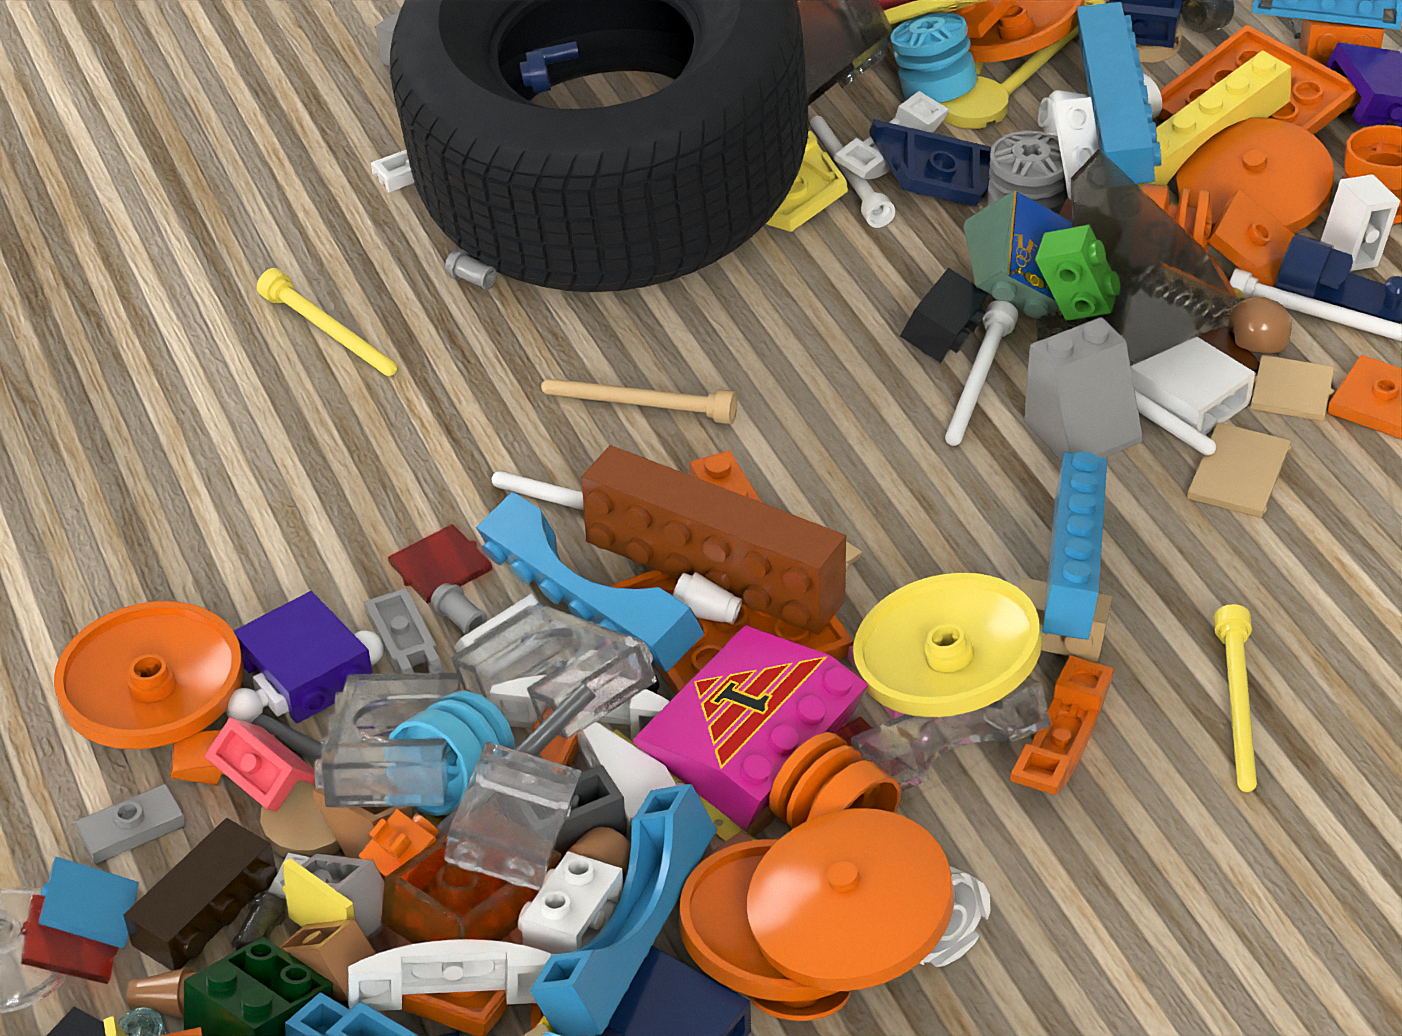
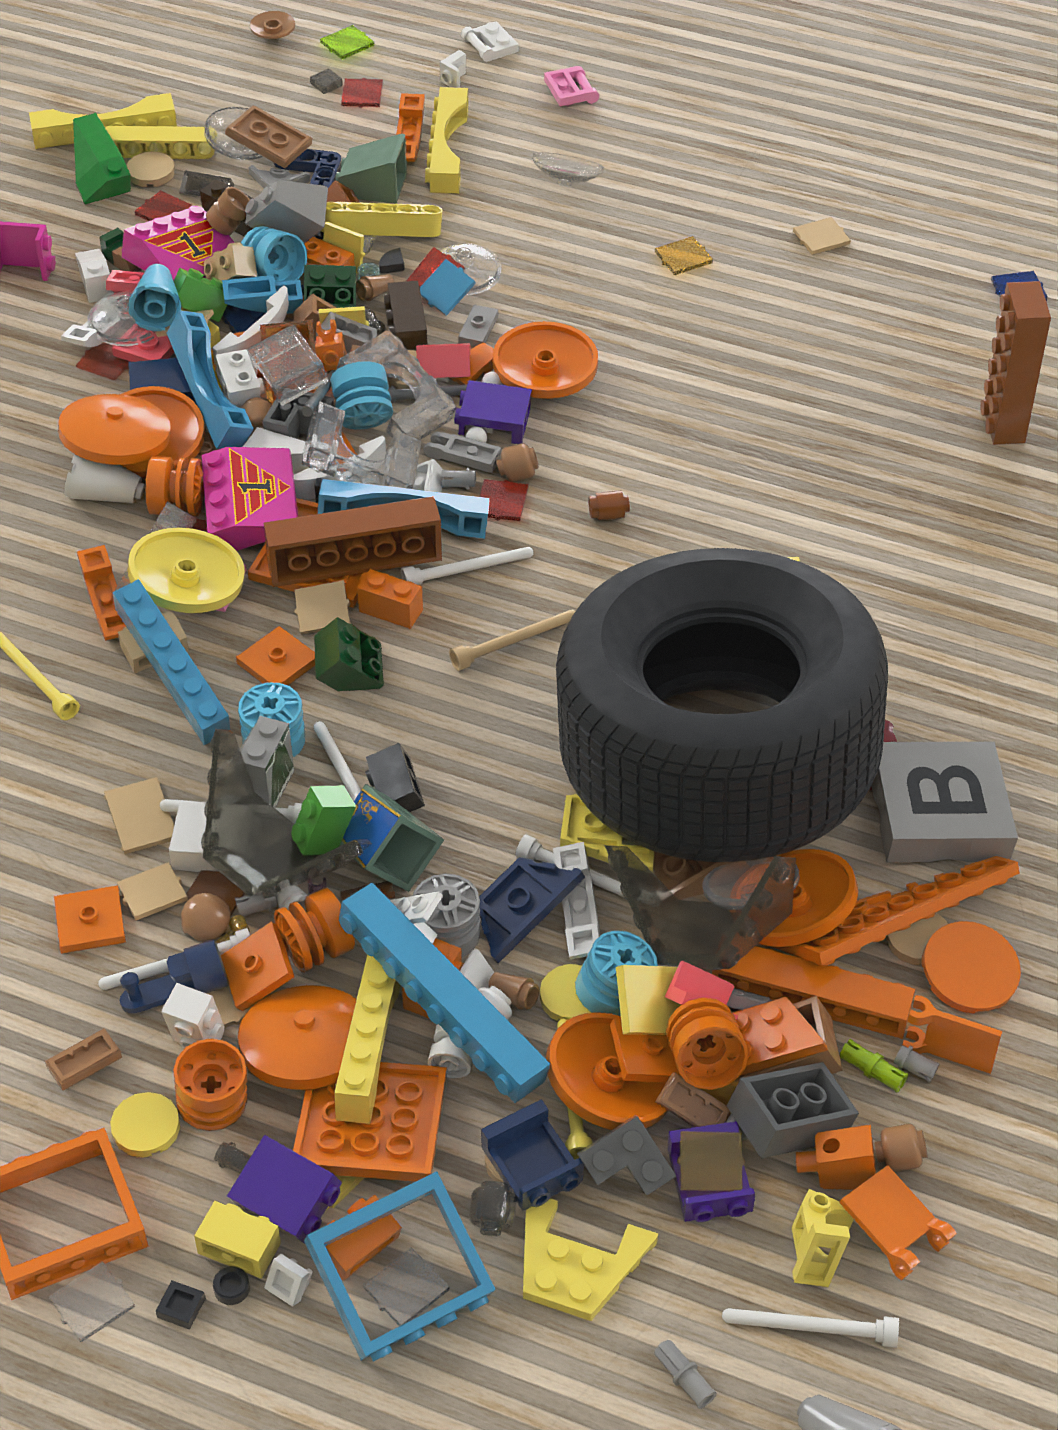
camera: 135 degrees right, 5 degrees up
dark blue plate [520,41,579,94] -> none
none -> orange plate [236,626,315,685]
none -> medium azure wheel [238,683,305,757]
none -> dark green slope [314,617,384,692]
none -> medium nougat cone [488,972,540,1010]
none -> medium nougat head [497,443,539,482]
none -> dark orange brick [588,490,630,520]

